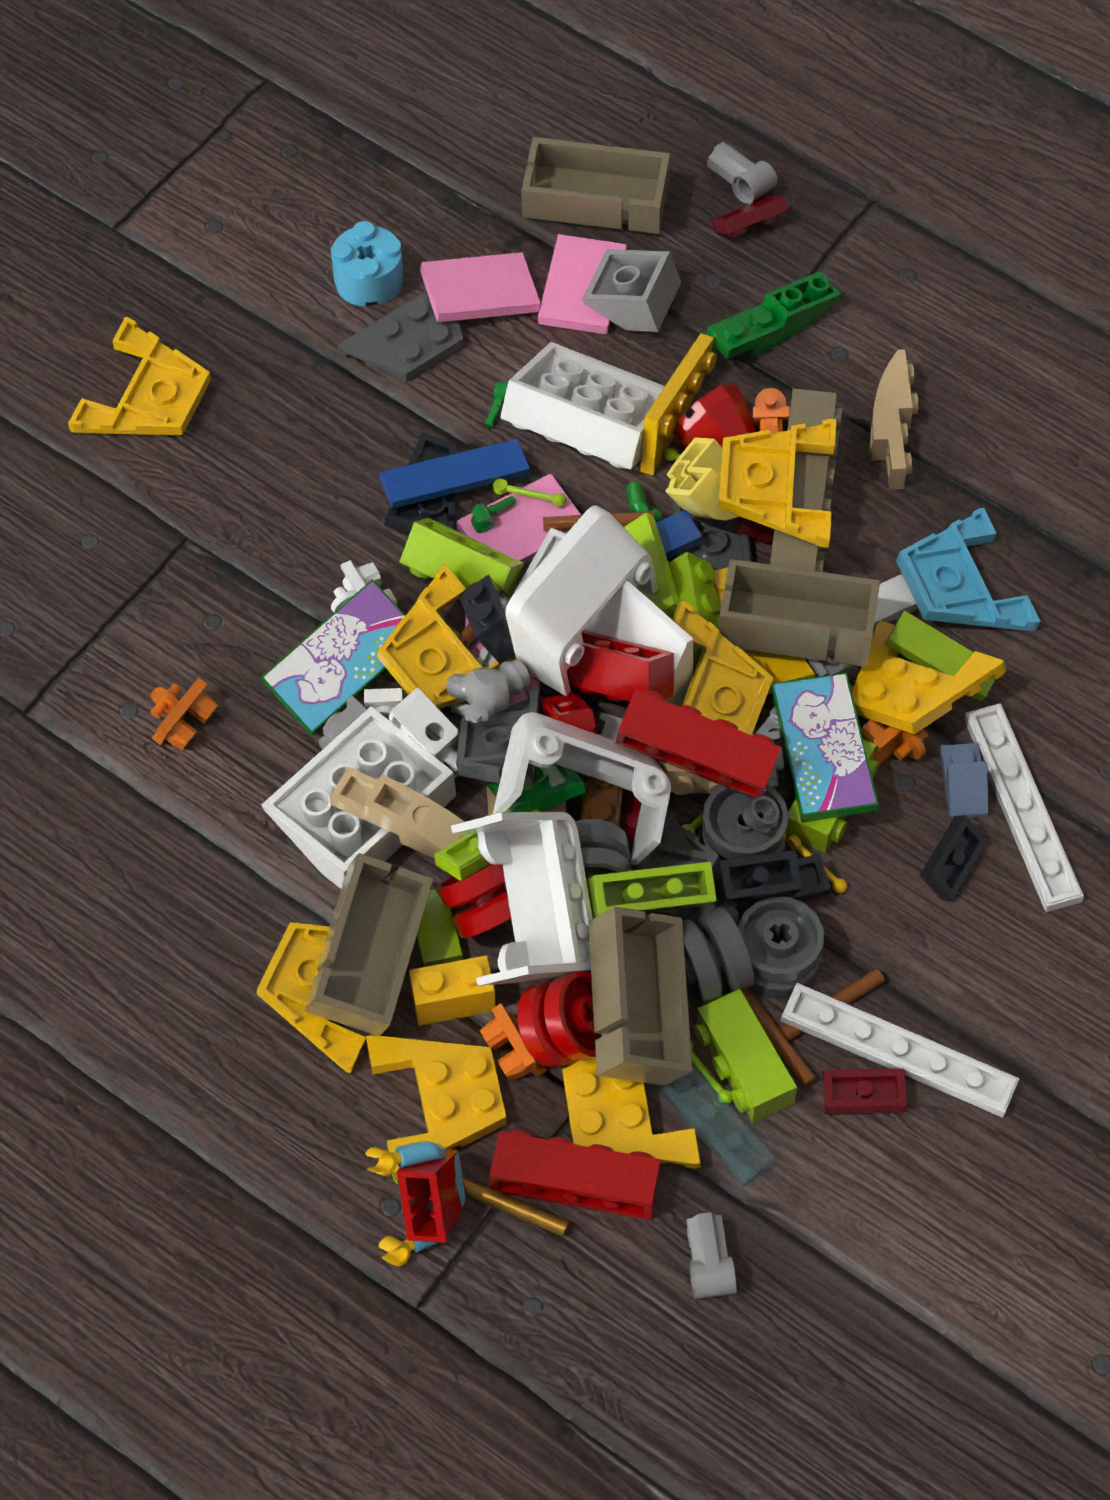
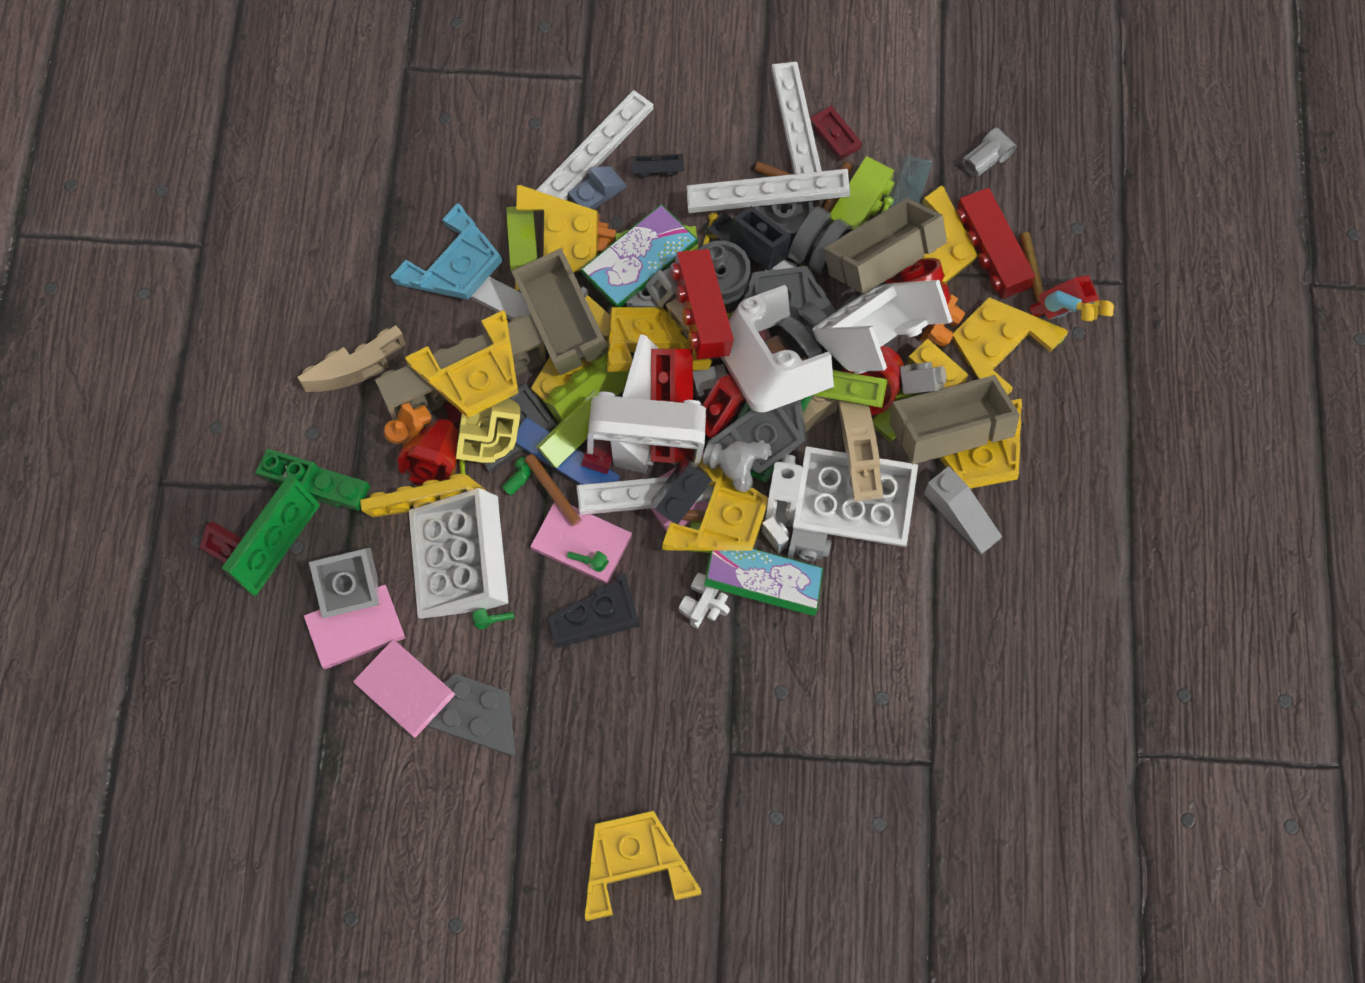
camera: 125 degrees left, 10 degrees up
orange hips [150,677,218,750] -> none
medium azure brick [331,221,404,306] -> none
blue tile [380,439,530,509] -> none
lime brick [400,518,524,599] -> none
lime hinge [493,479,567,507] -> none
dark tan piece [521,137,670,234] -> none
lime brick [586,862,717,919] -> none
light grey piece [707,142,778,204] -> none
none -> green tile [222,475,320,597]
none -> white tile [687,169,850,213]
none -> light grey brick [900,362,947,394]
none -> light grey slope [924,466,1002,555]

